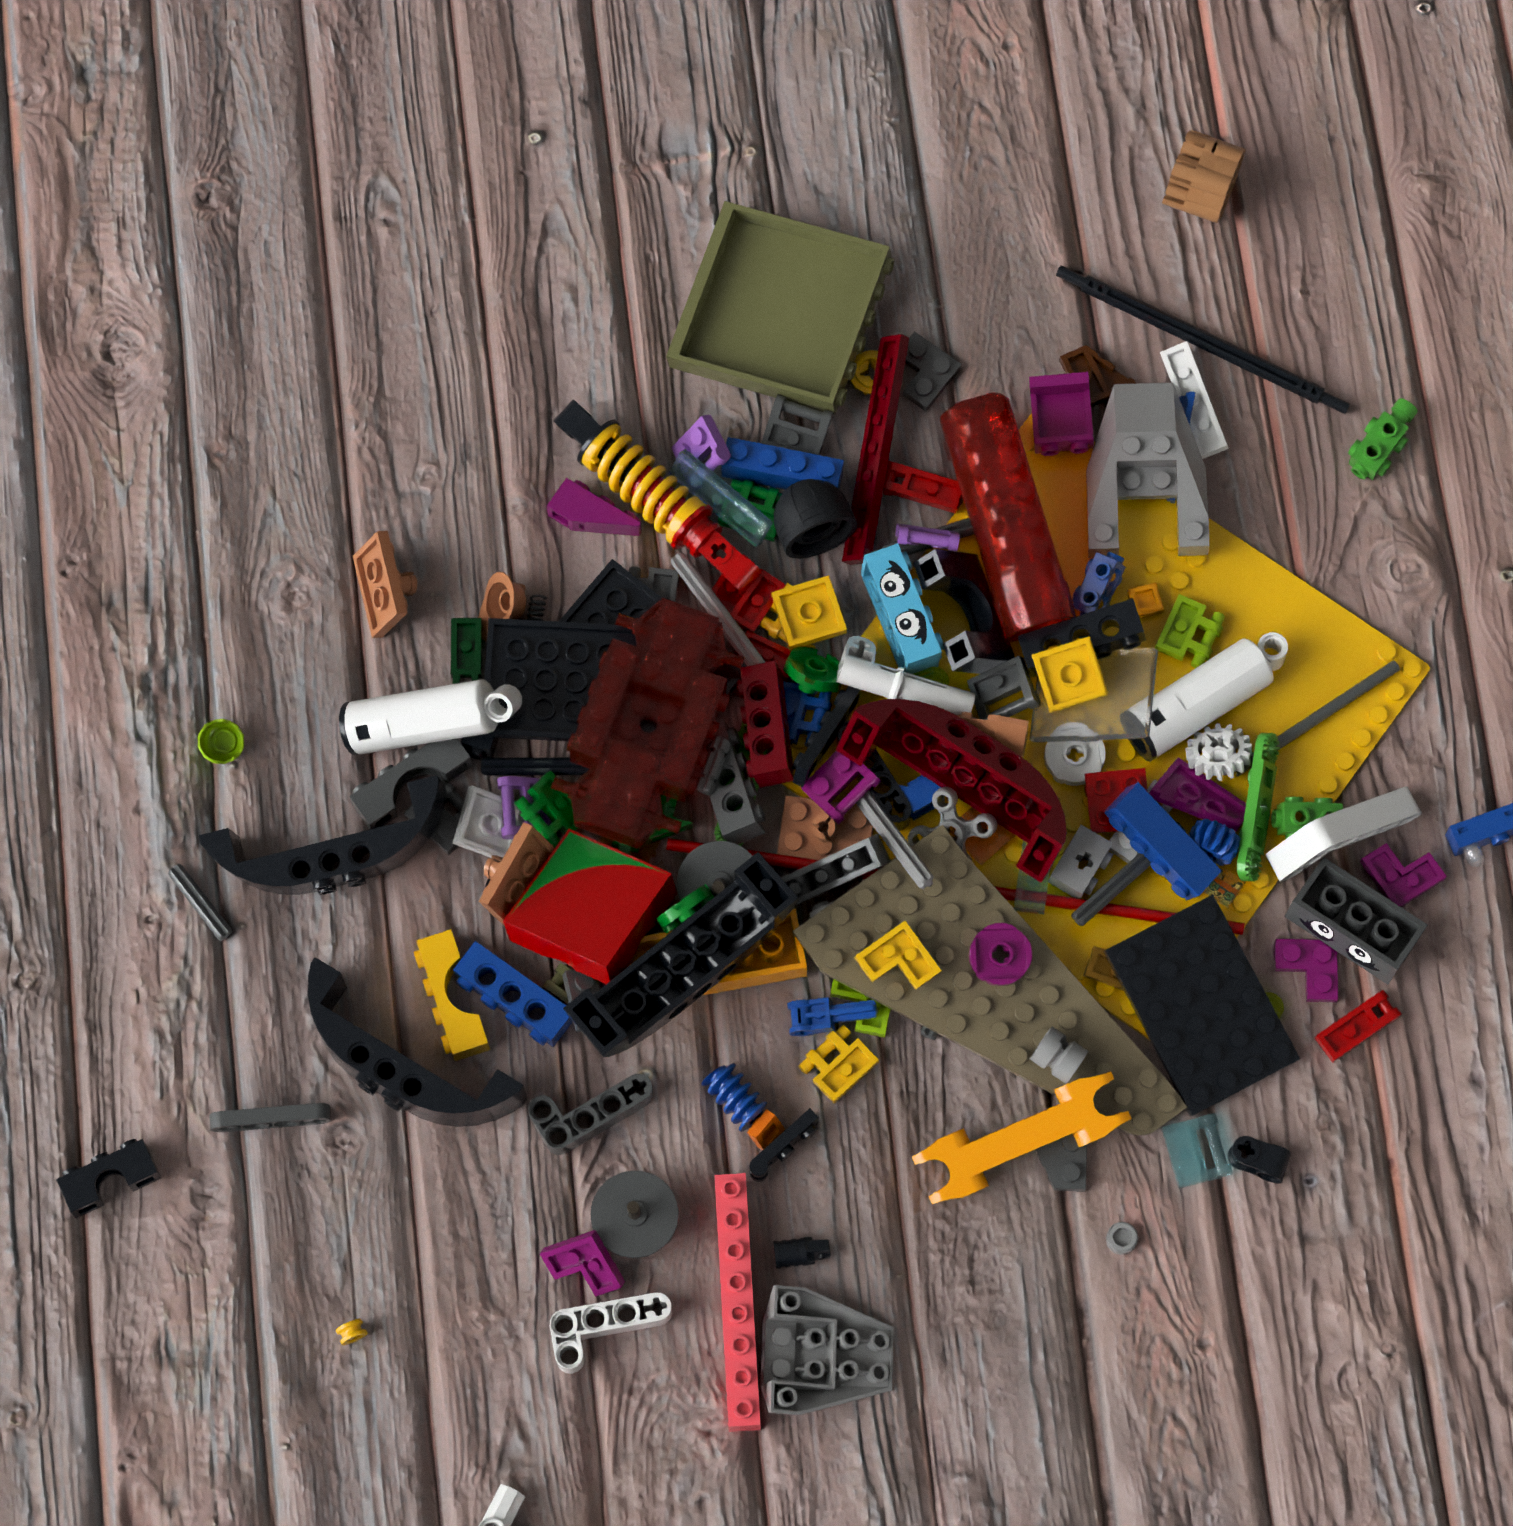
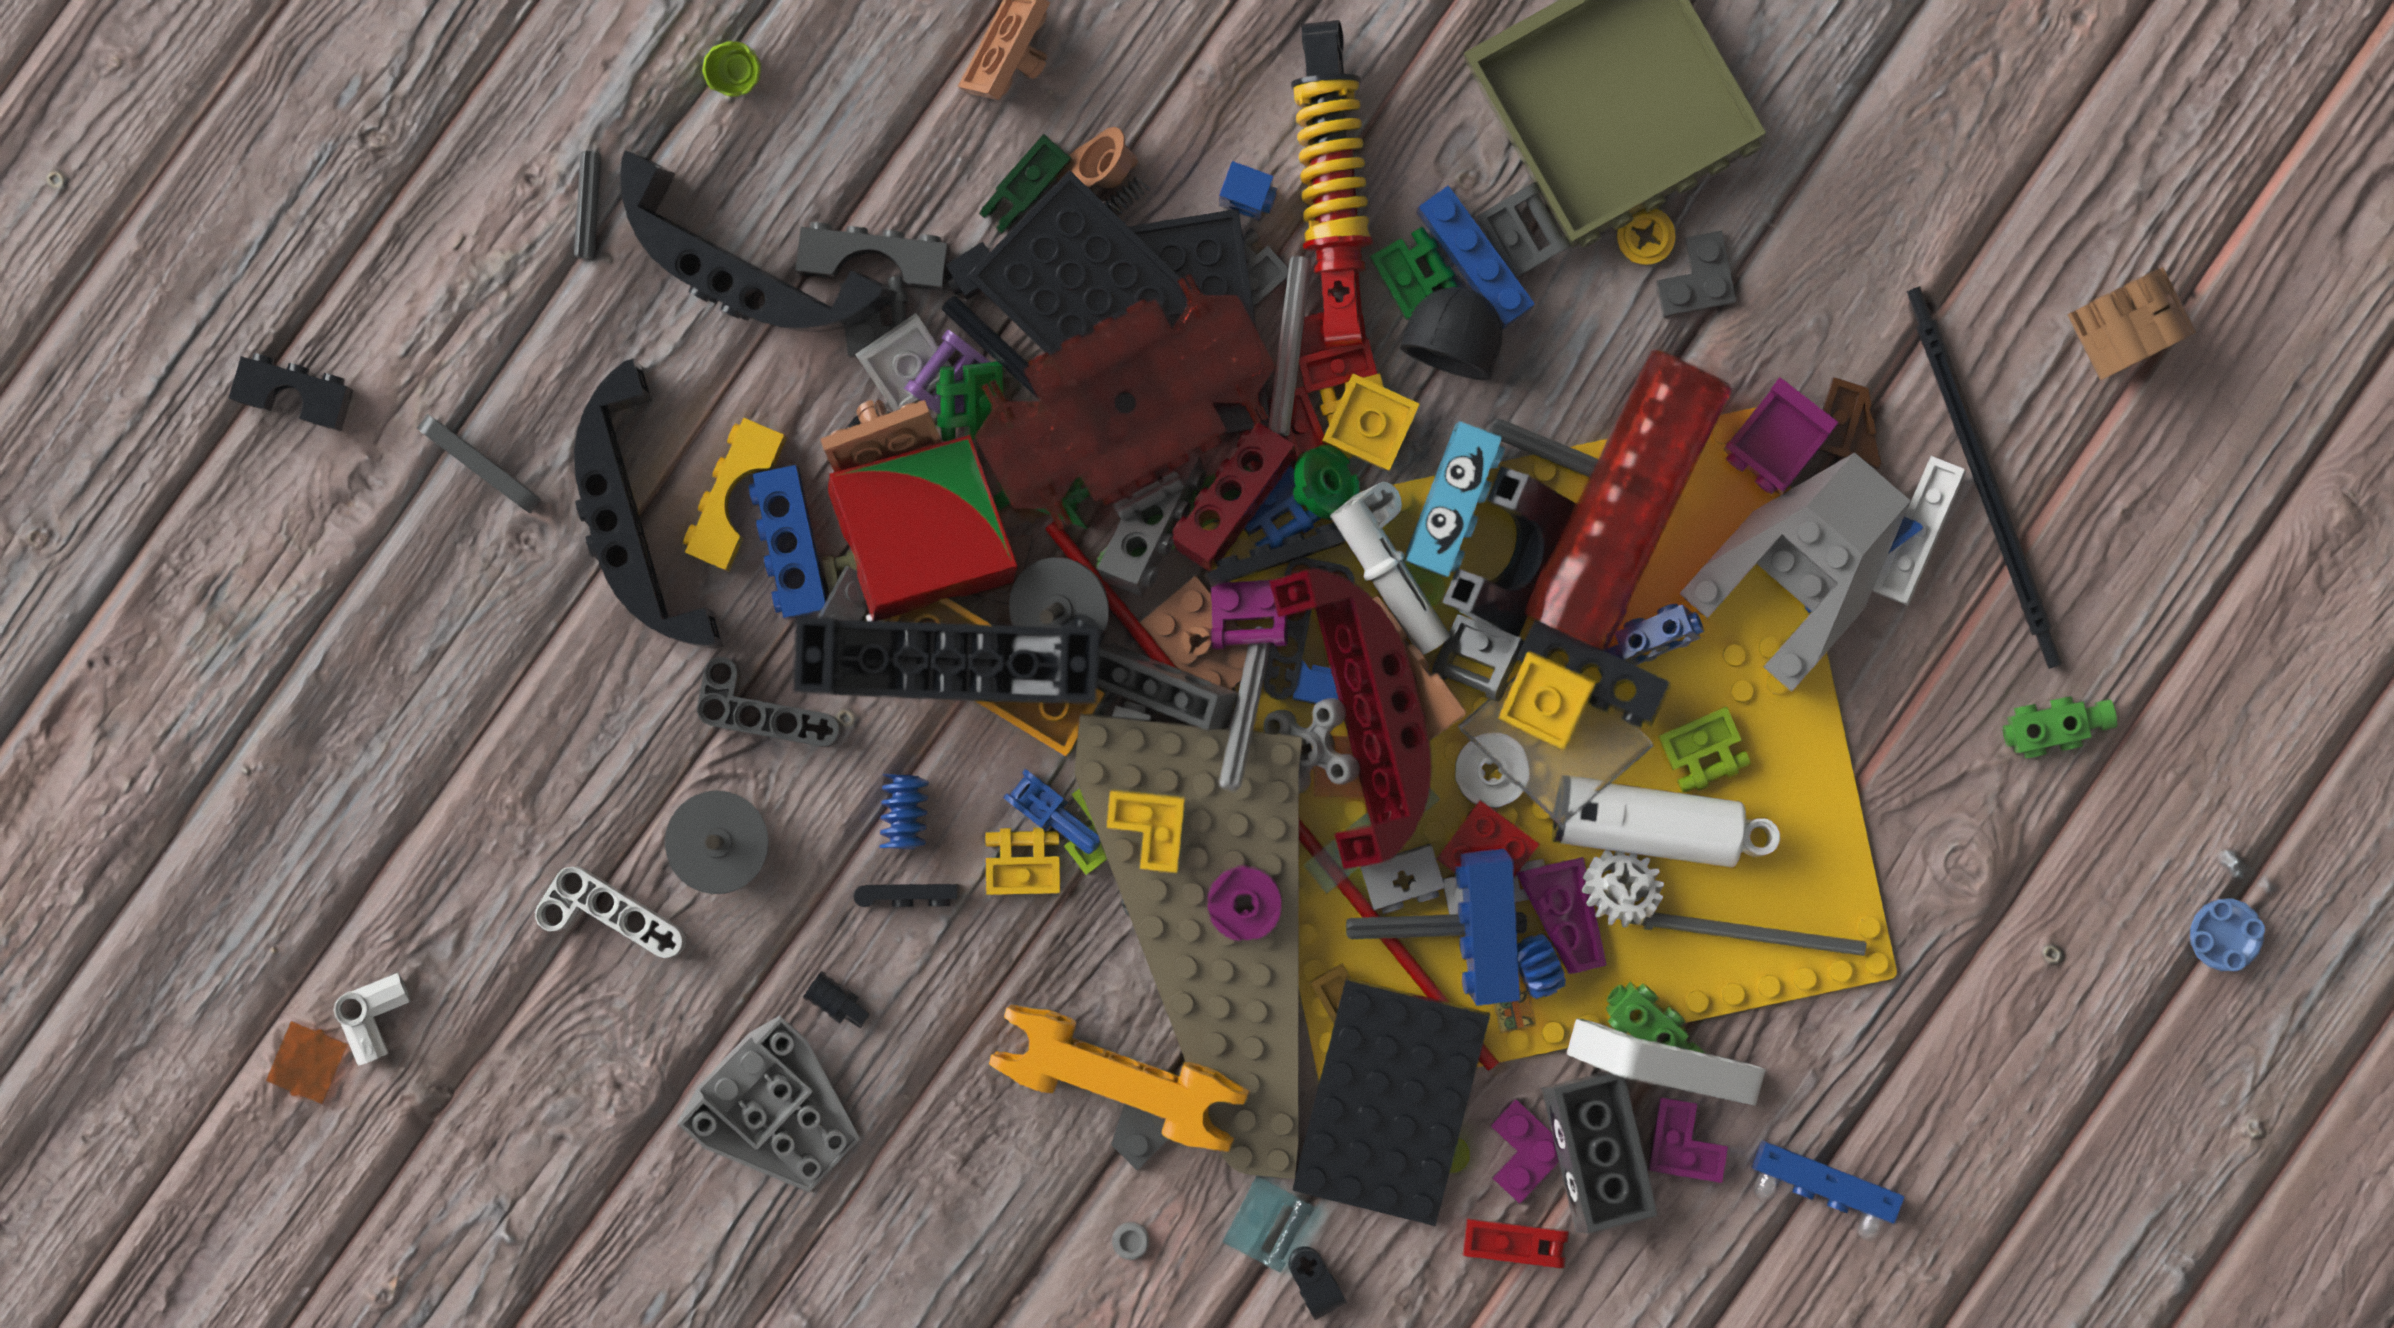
camera: 40 degrees right, 15 degrees up
yellow bush [336,1318,368,1345] -> none
white piece [339,679,522,755] -> none
magenta plate [540,1230,625,1297] -> none
magenta slope [547,478,642,536] -> none
green plate [656,884,715,934] -> none
clear light blue tile [668,449,773,547] -> none
medium lavender plate [671,415,731,492] -> none
coral brick [714,1173,761,1432] -> none
orange plate [747,1109,785,1150] -> none
dark red plate [842,334,909,565] -> none
red plate [883,461,965,514] -> none
medium lavender plate [895,524,960,552] -> none
light grey wheel [1030,1026,1088,1084] -> none
light orange tile [1127,582,1164,618] -> none
bright green piece [1237,733,1280,881] -> none
none -> blue brick [1219,161,1278,221]

